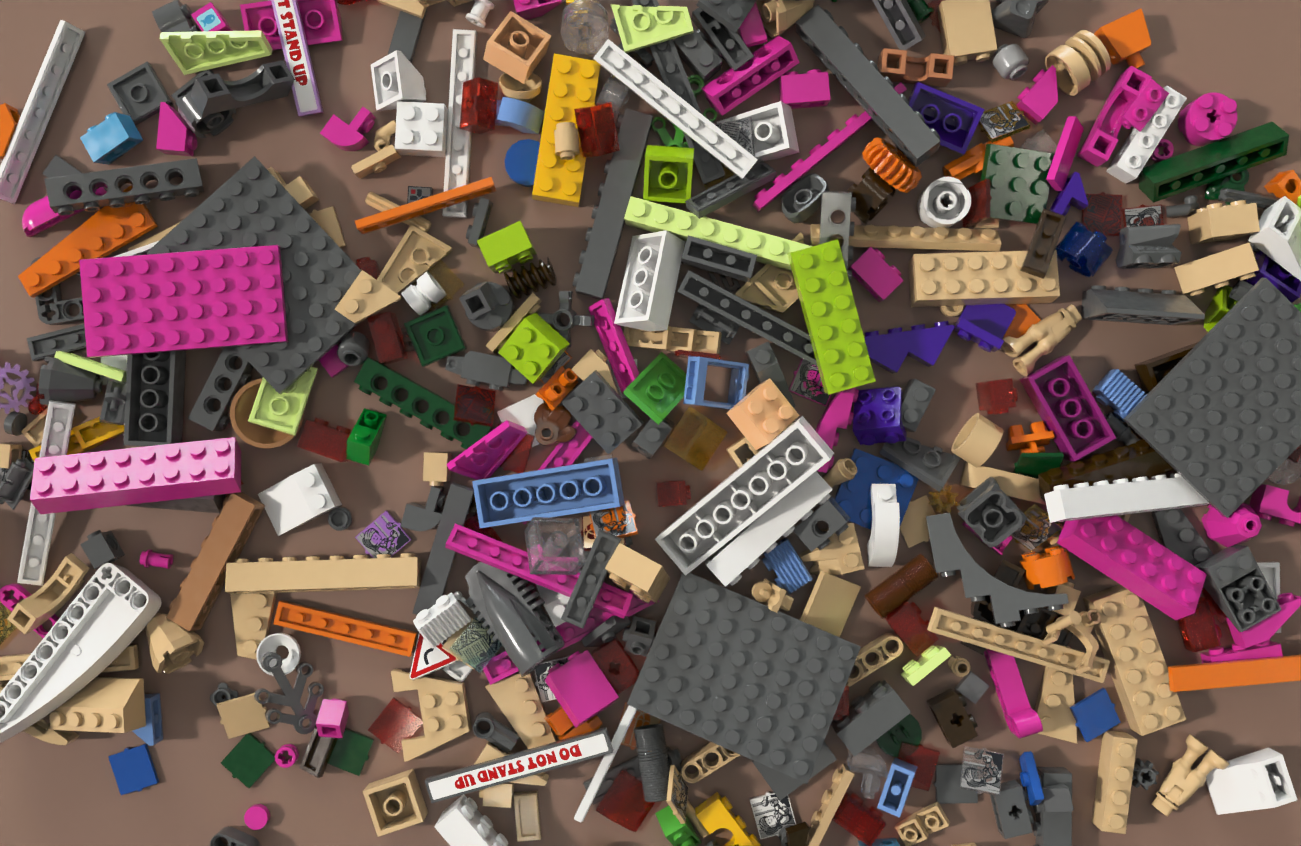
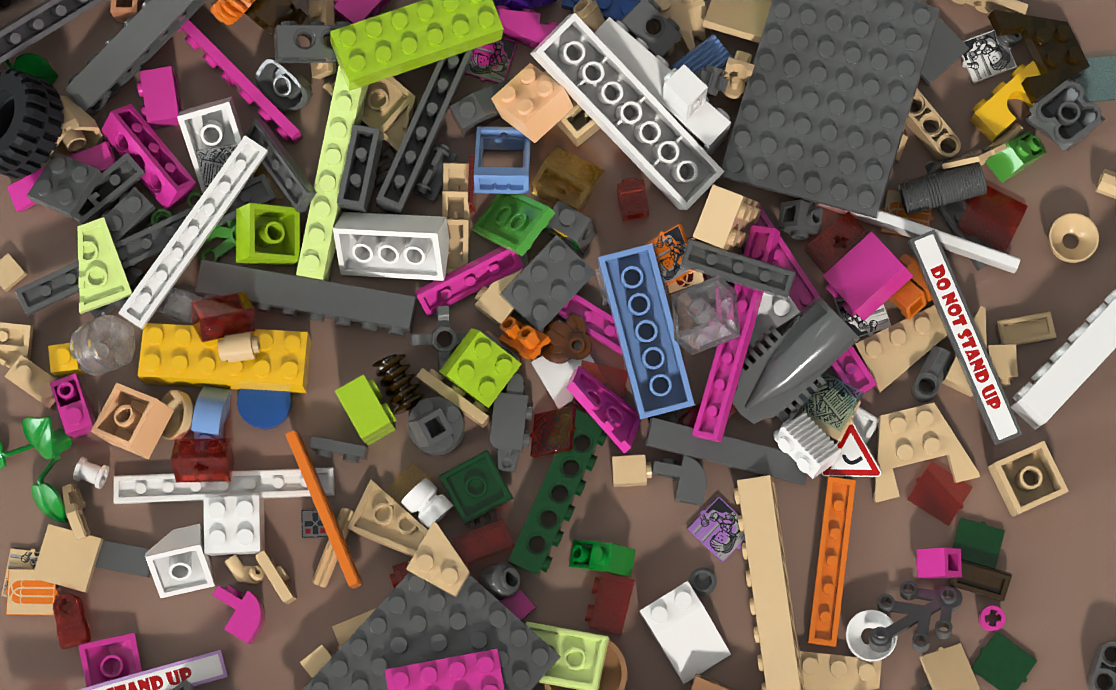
camera: 90 degrees left, 10 degrees down
dark pink tile [244,804,270,830] -> none
dark grey plate [582,616,631,647] -> none
none -> white brick [663,65,708,122]
none -> dark grey gear [695,65,729,97]

